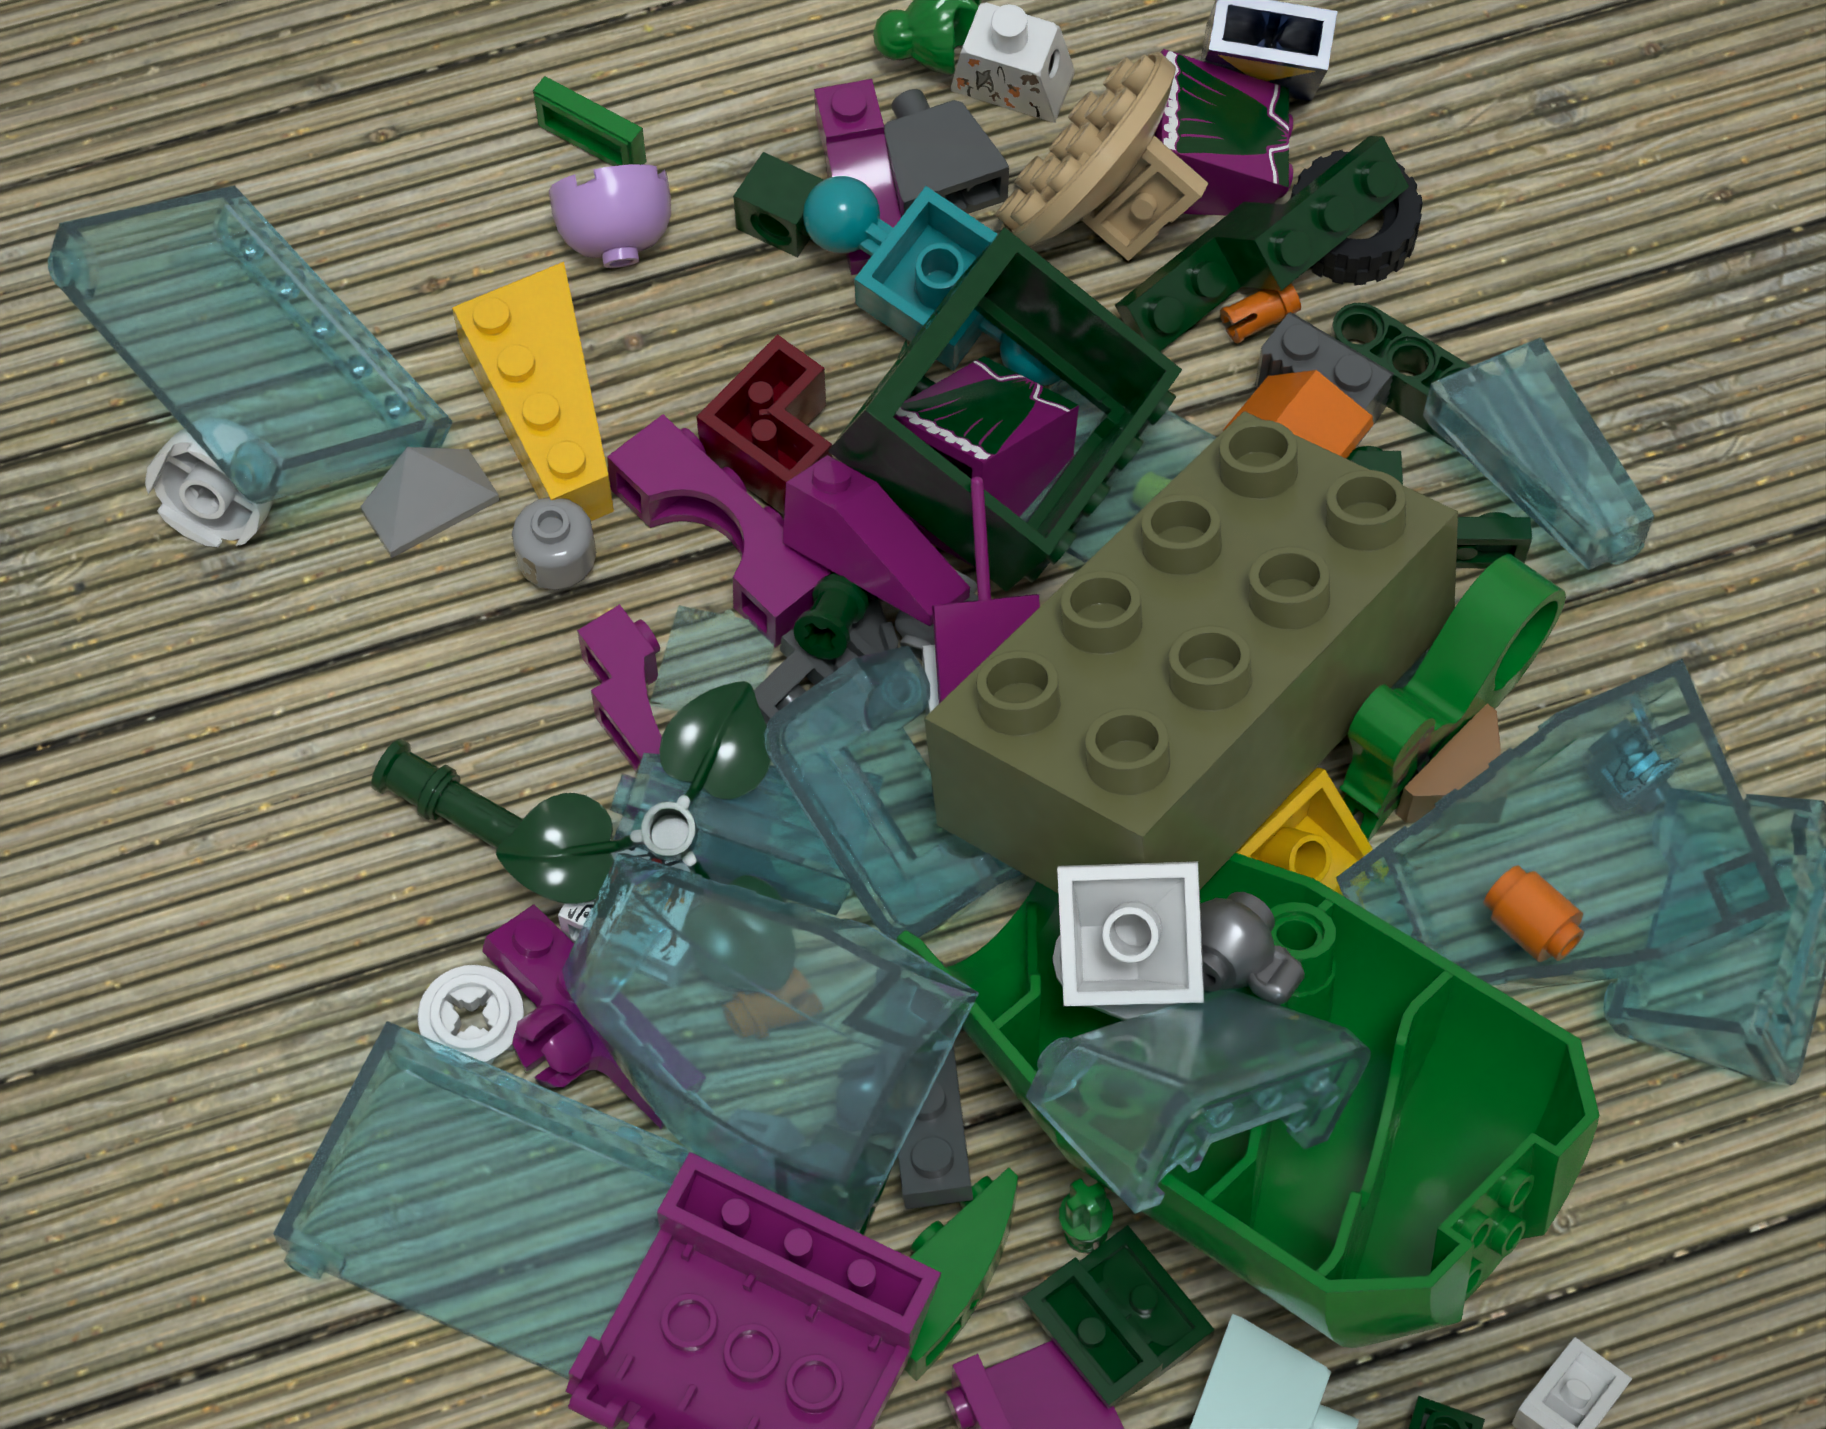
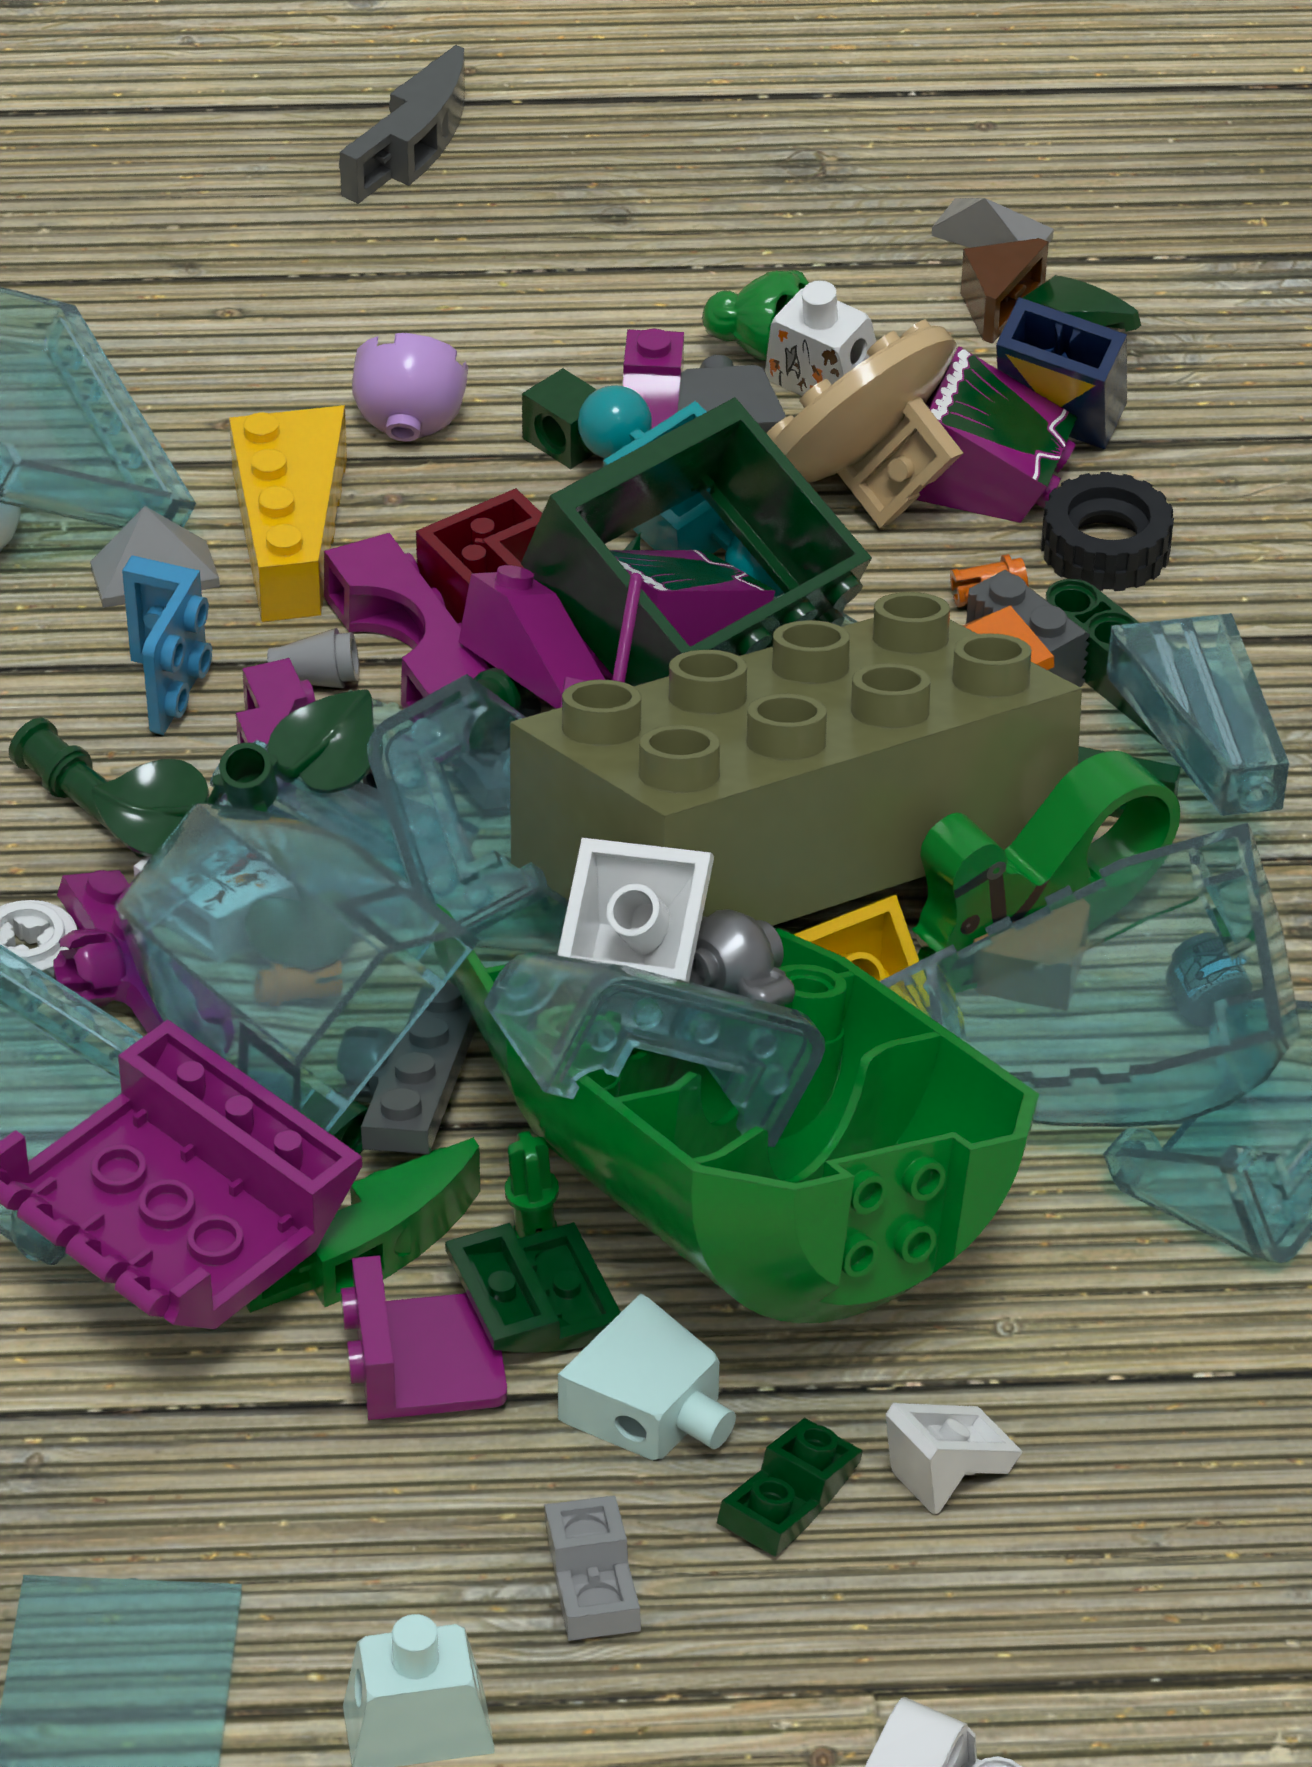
camera: 15 degrees right, 20 degrees down
light grey head [512,497,597,590] -> none
green tile [533,76,647,166] -> none
dark green bracket [1115,136,1409,352] -> none
orange brick [1483,865,1584,962] -> none
none -> dark azure bracket [122,555,212,735]
none -> light grey cone [267,628,359,688]

